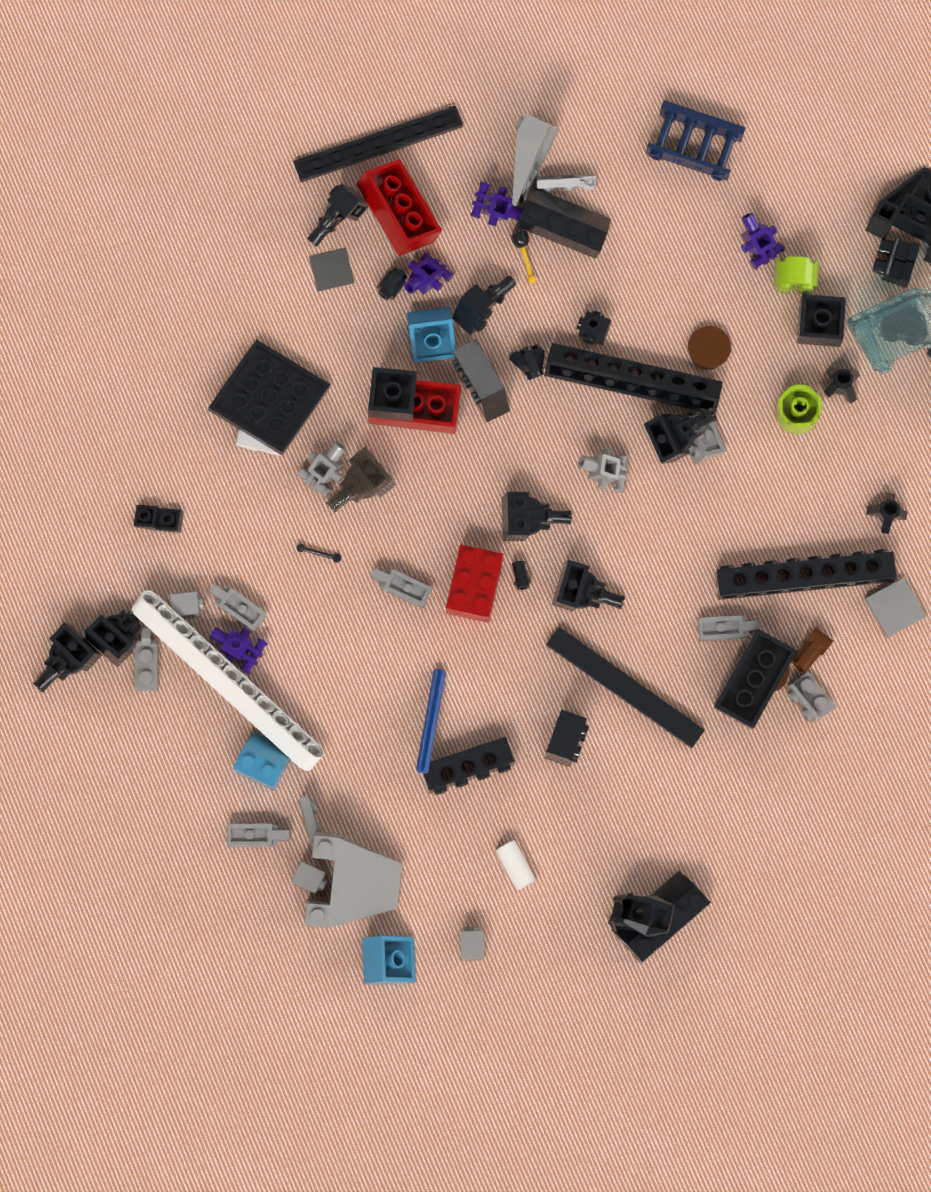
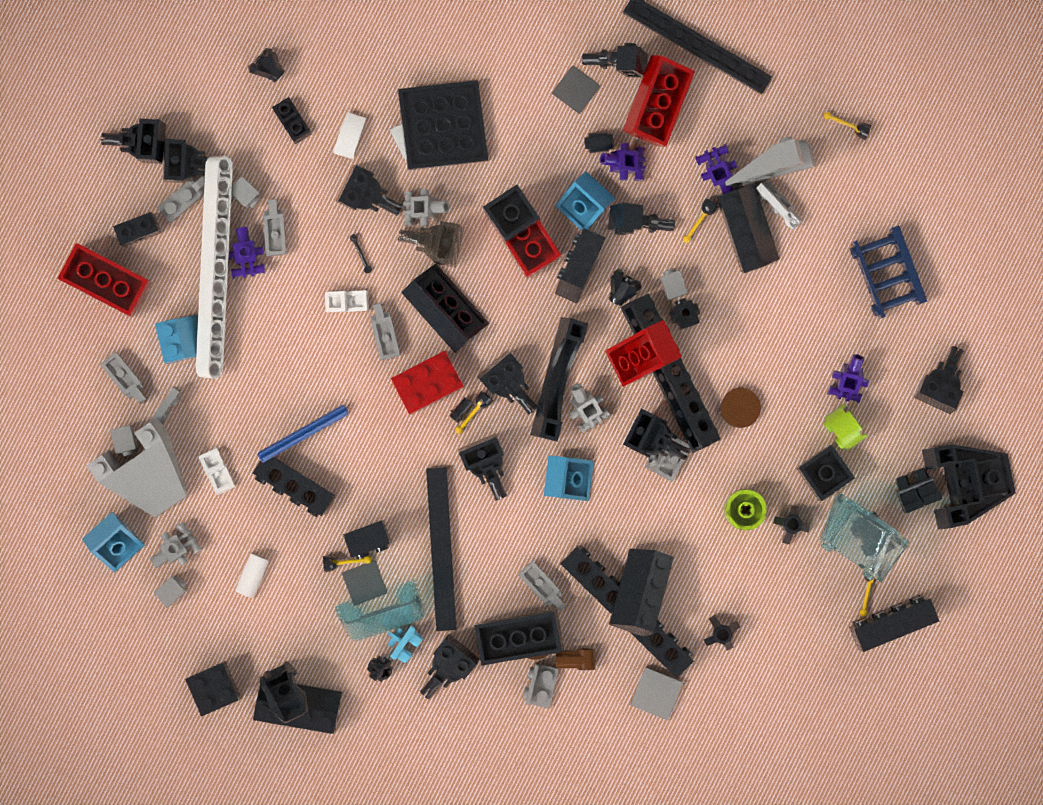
camera: 45 degrees right, 10 degrees up
none -> red brick [57,243,152,318]
none -> black brick [113,212,162,247]
none -> light grey piece [150,522,203,568]
none -> black brick [185,661,241,717]
none -> white slope [198,448,236,496]
none -> black rock [248,48,285,83]
none -> hinge [323,555,372,572]
none -> white slope [325,290,369,312]
none -> white slope [333,112,366,159]
none -> black brick [335,165,403,216]
none -> clear light blue windscreen [335,579,425,641]
none -> dark grey sticker [342,561,387,606]
none -> black gear [367,655,393,682]
none -> medium azure hips [387,625,423,663]
none -> black slope [401,263,490,353]
none -> black brick [420,634,480,699]
none -> hinge [455,390,494,434]
none -> black arch [530,317,588,442]
none -> dark azure slope [544,455,594,501]
none -> red brick [605,320,682,387]
none -> black slope [609,548,674,638]
none -> light grey brick [660,268,688,301]
none -> hinge [823,112,872,140]
none -> black brick [913,346,964,414]

